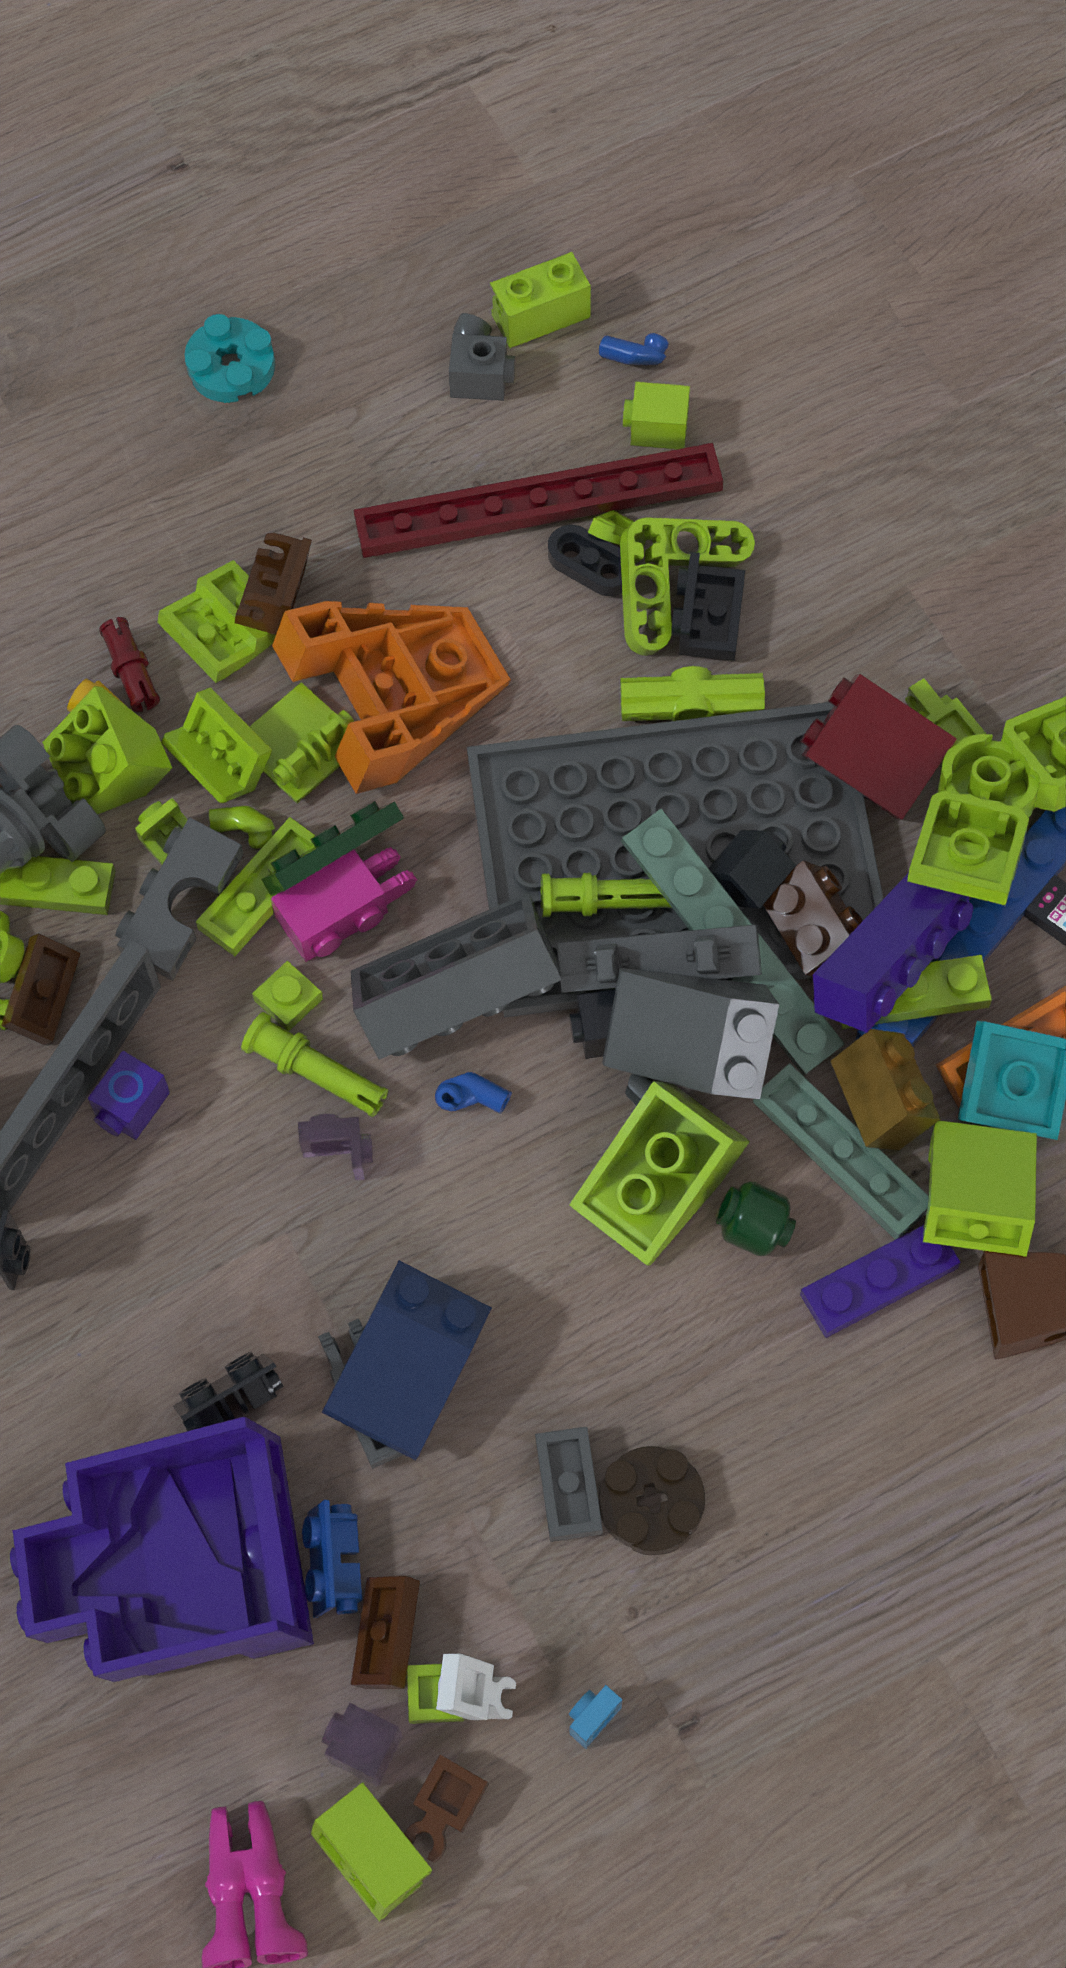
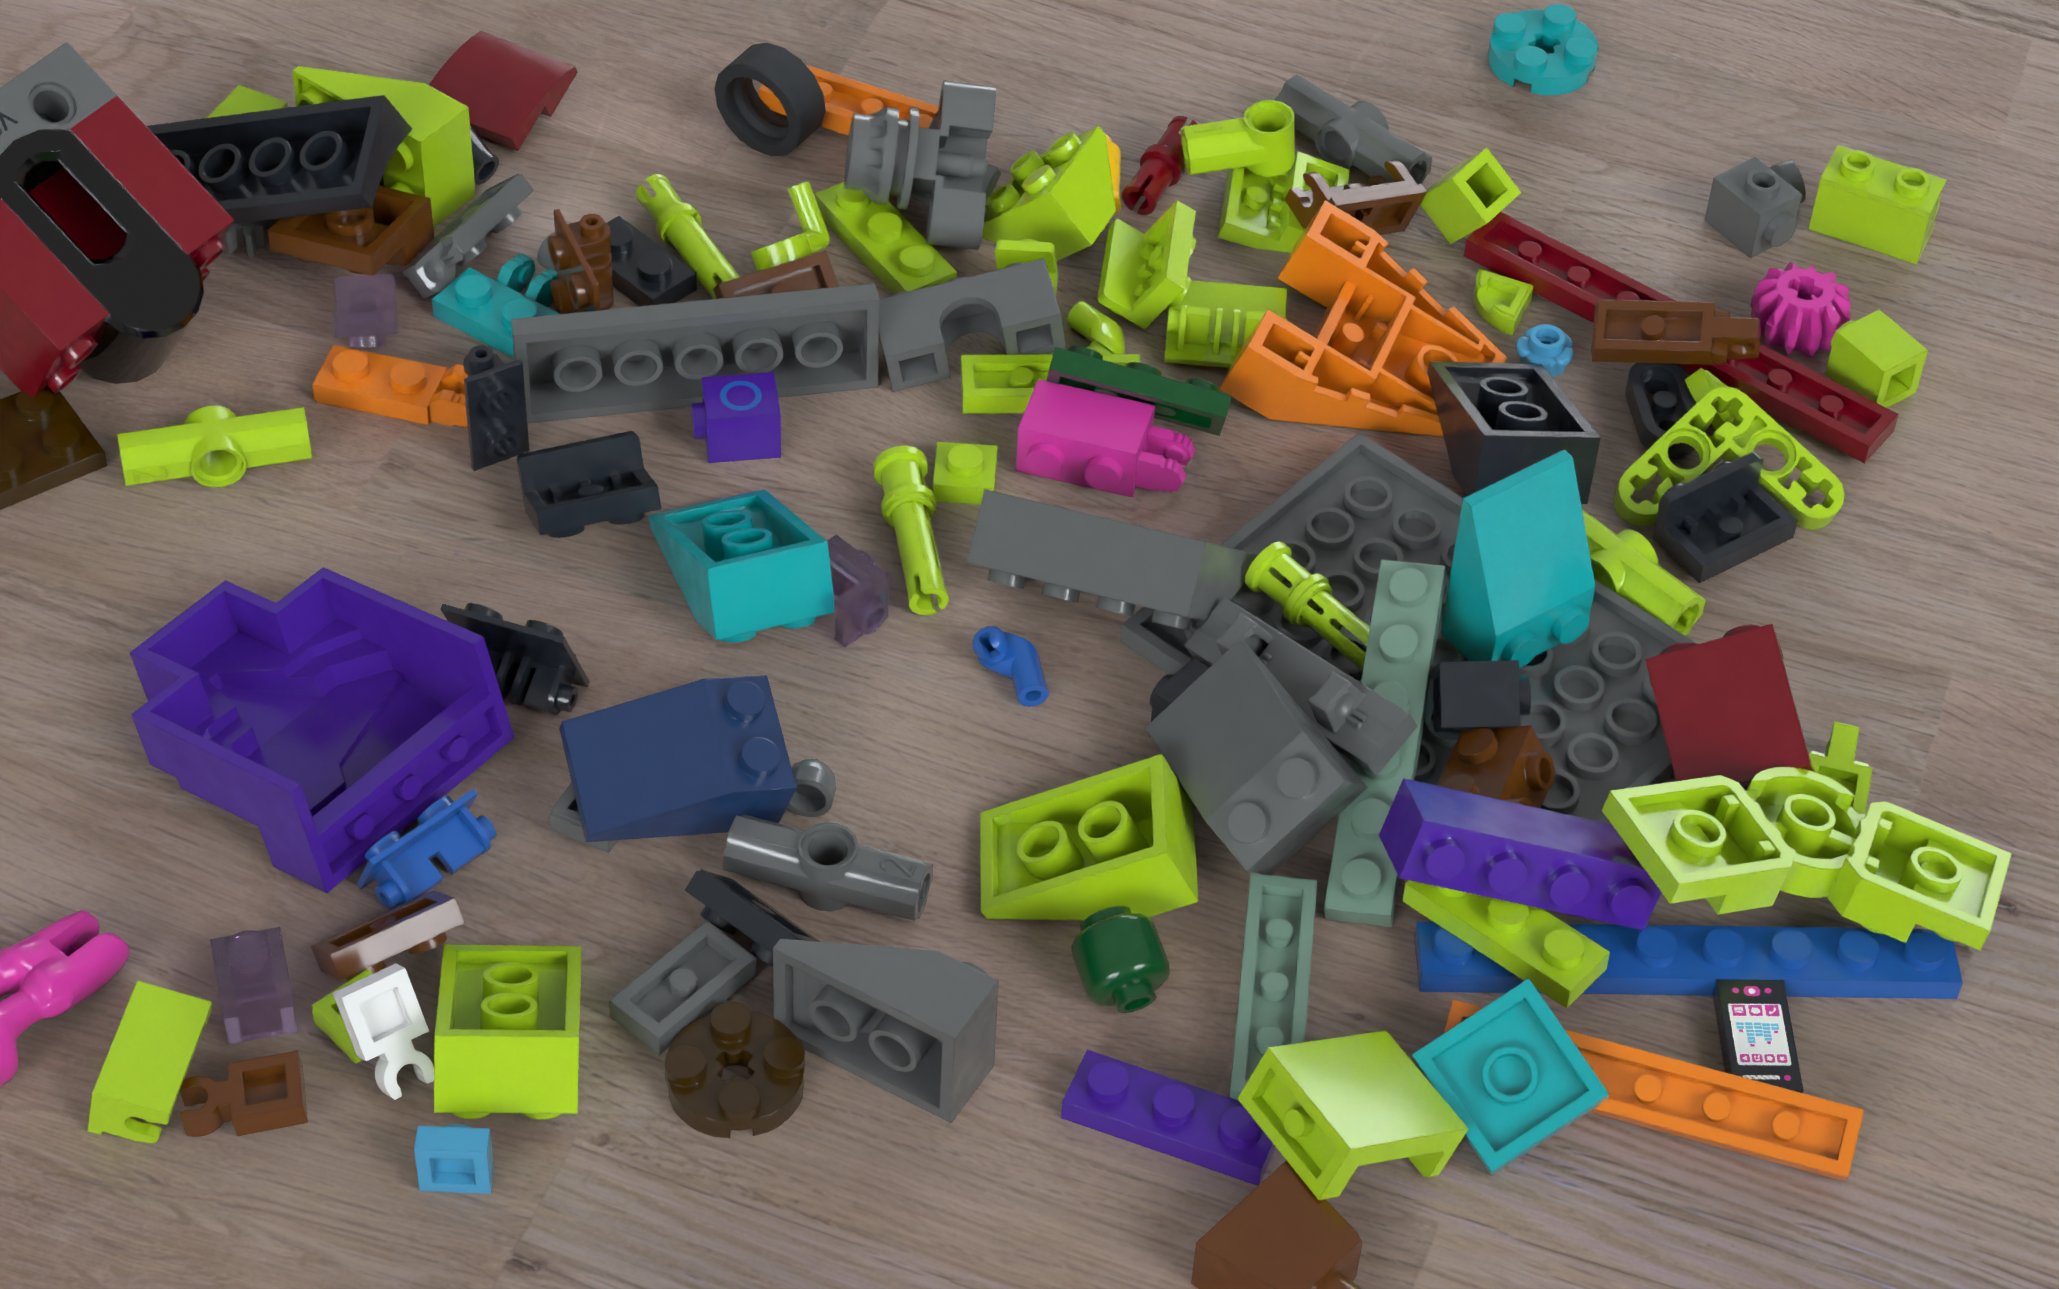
camera: 45 degrees right, 20 degrees down
blue arm [599,333,669,365] -> none
pearl gold brick [831,1029,941,1150] -> none
none -> lime slope [434,944,582,1120]
none -> black bracket [517,431,661,538]
none -> teal slope [648,489,836,643]
none -> black hinge [685,869,820,967]
none -> dark grey piece [723,814,933,921]
none -> dark grey slope [773,939,999,1123]
none -> dark grey hinge [787,759,836,817]
none -> lime piece [1181,100,1295,177]
none -> dark grey piece [1275,75,1432,184]
none -> lime brick [1420,147,1521,245]
none -> black slope [1427,361,1601,504]
none -> teal slope [1440,450,1596,668]
none -> lime tile [1474,269,1534,336]
none -> dark azure plate [1516,324,1574,377]
none -> reddish brown hinge [1591,299,1761,365]
none -> dark pink gear [1750,262,1851,358]

